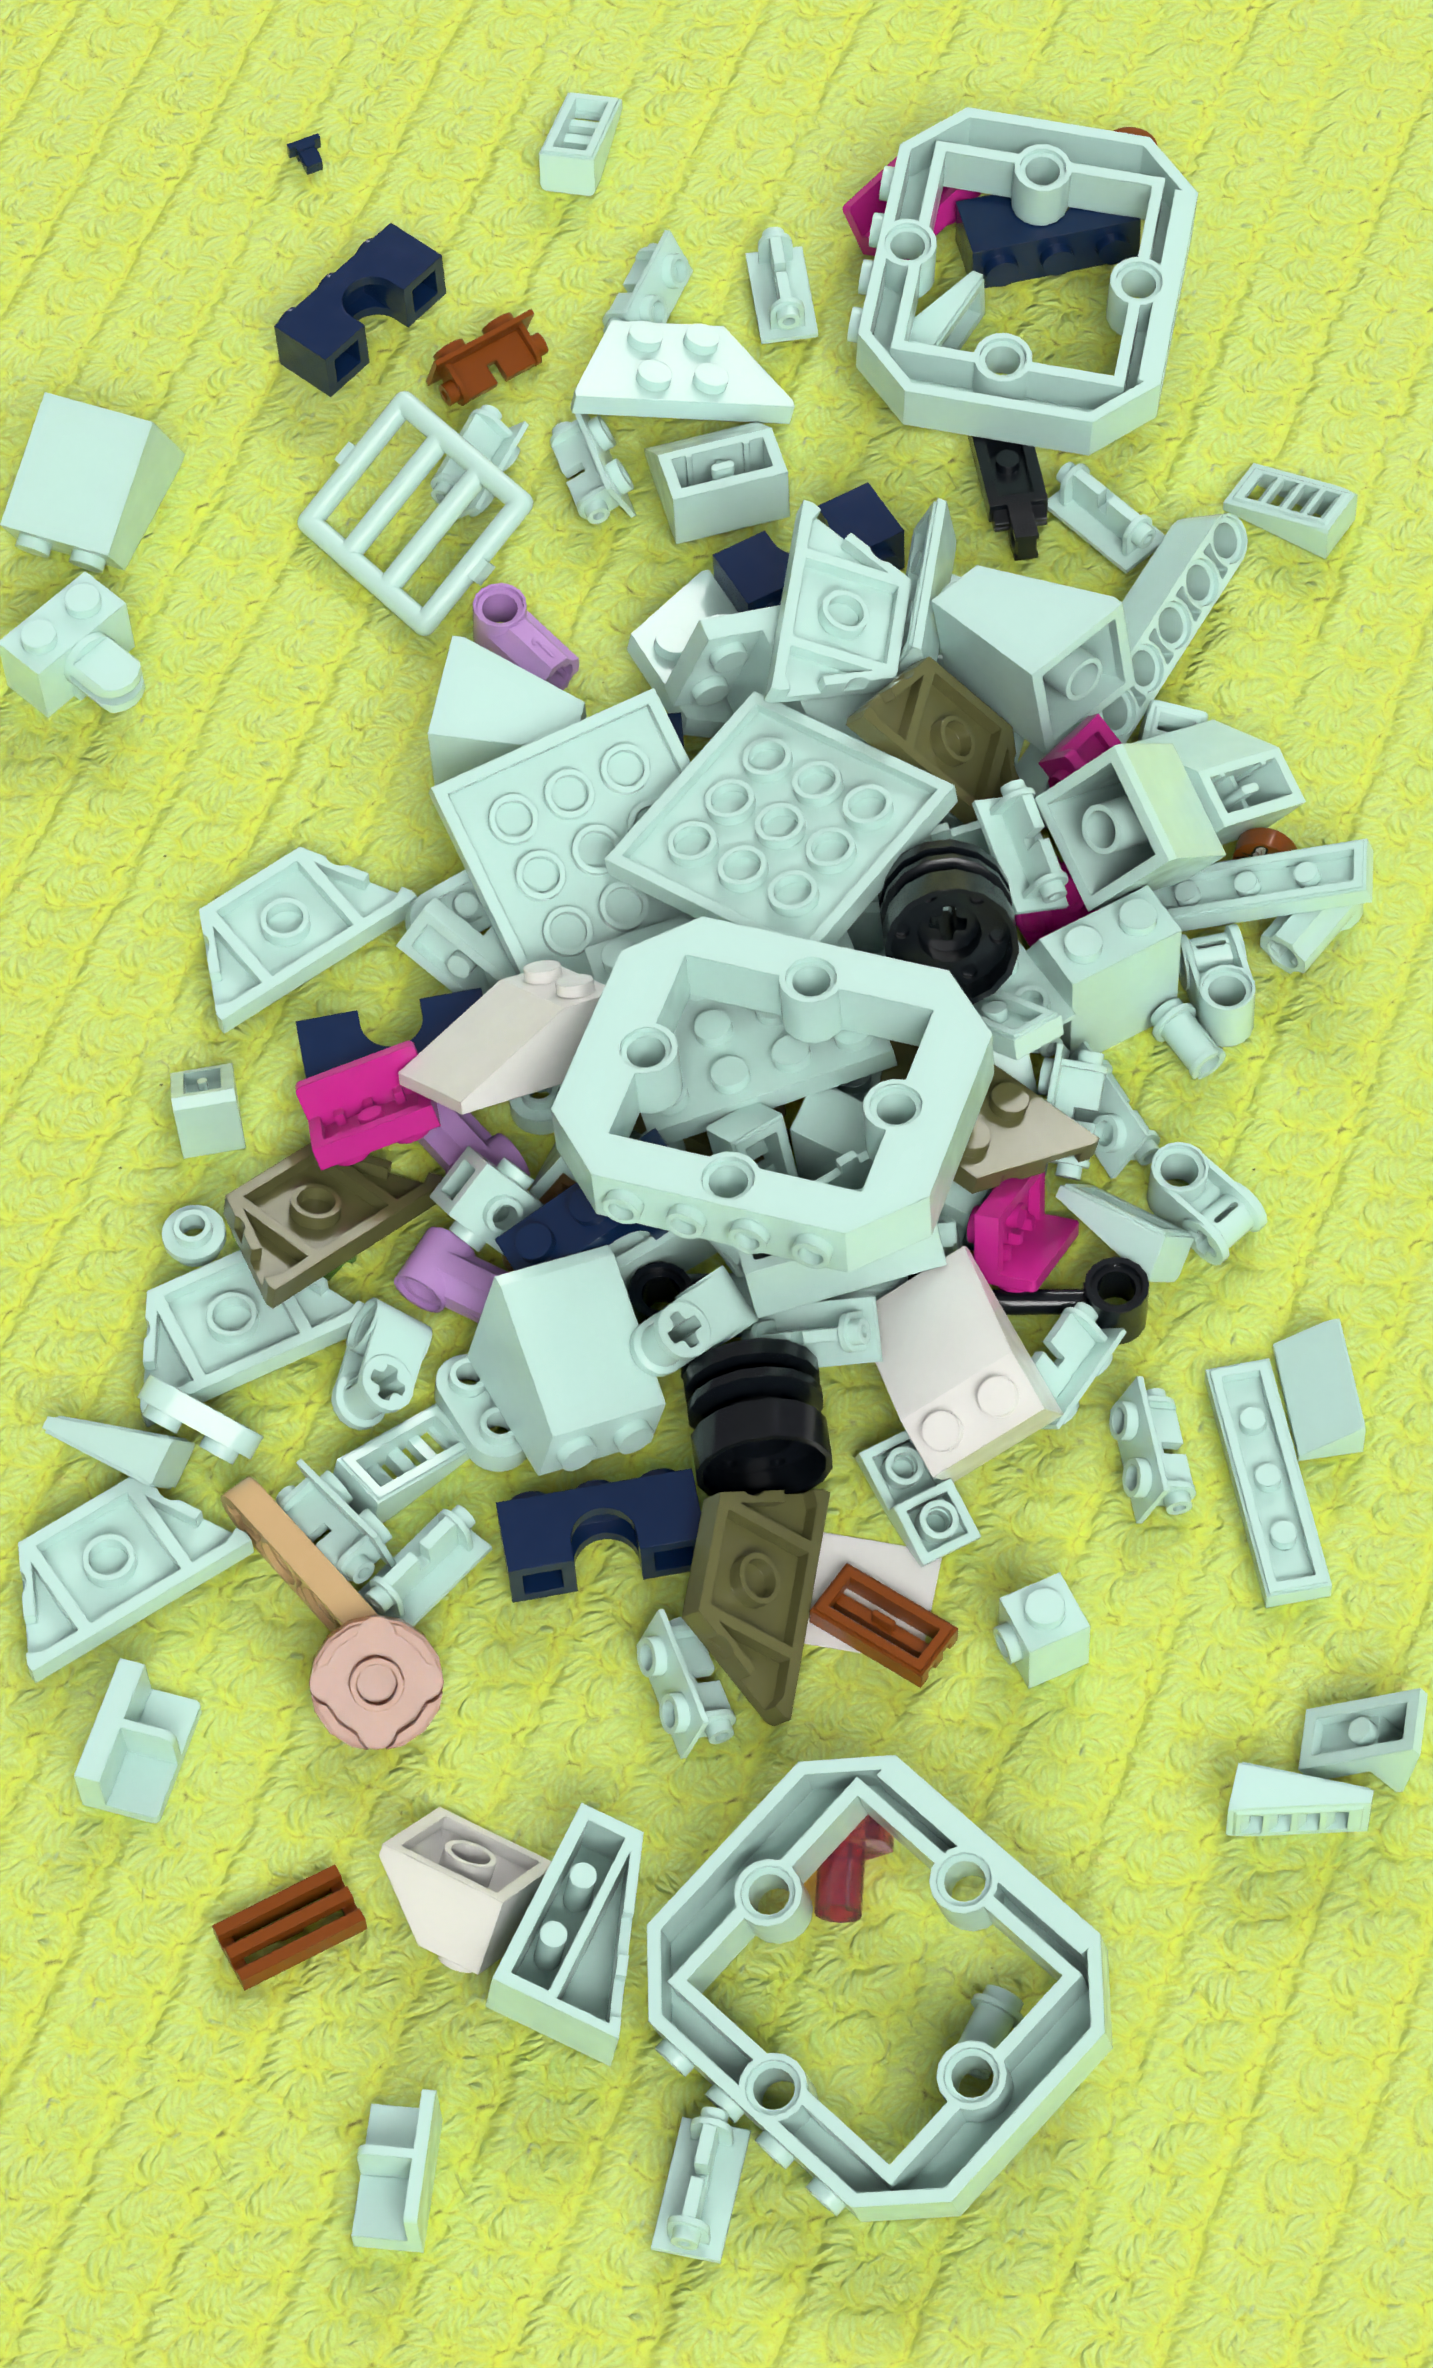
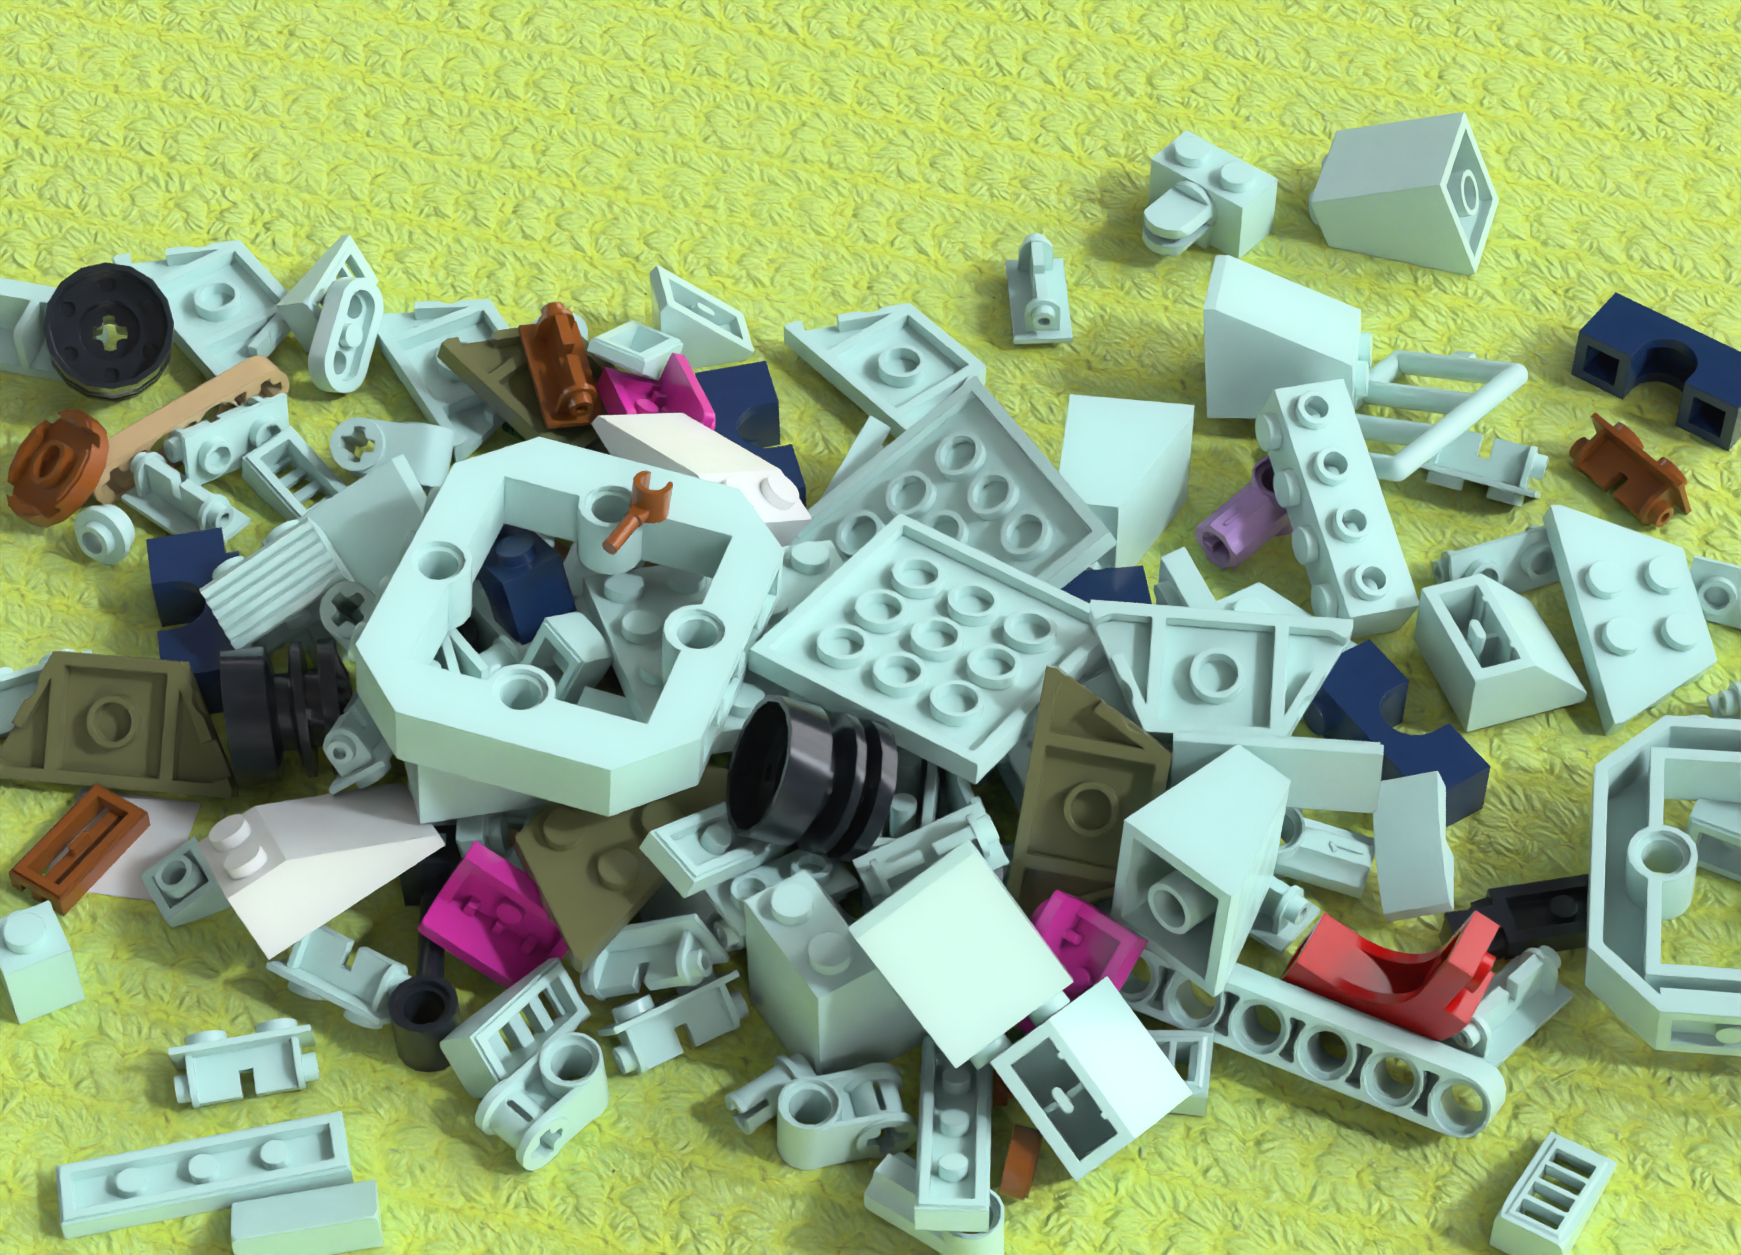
camera: 85 degrees right, 10 degrees down
none -> black wheel [44,262,174,402]
none -> light aqua plate [74,504,135,565]
none -> light aqua brick [199,517,354,656]
none -> dark orange hinge [518,302,604,429]
none -> light aqua slope [587,320,684,380]
none -> dark orange hand [602,470,673,555]
none -> light aqua hinge [1005,233,1073,344]
none -> light aqua slope [1203,255,1372,419]
none -> light aqua brick [1255,379,1419,639]
none -> red arch [1279,910,1500,1042]
none -> light aqua slope [1373,771,1454,922]

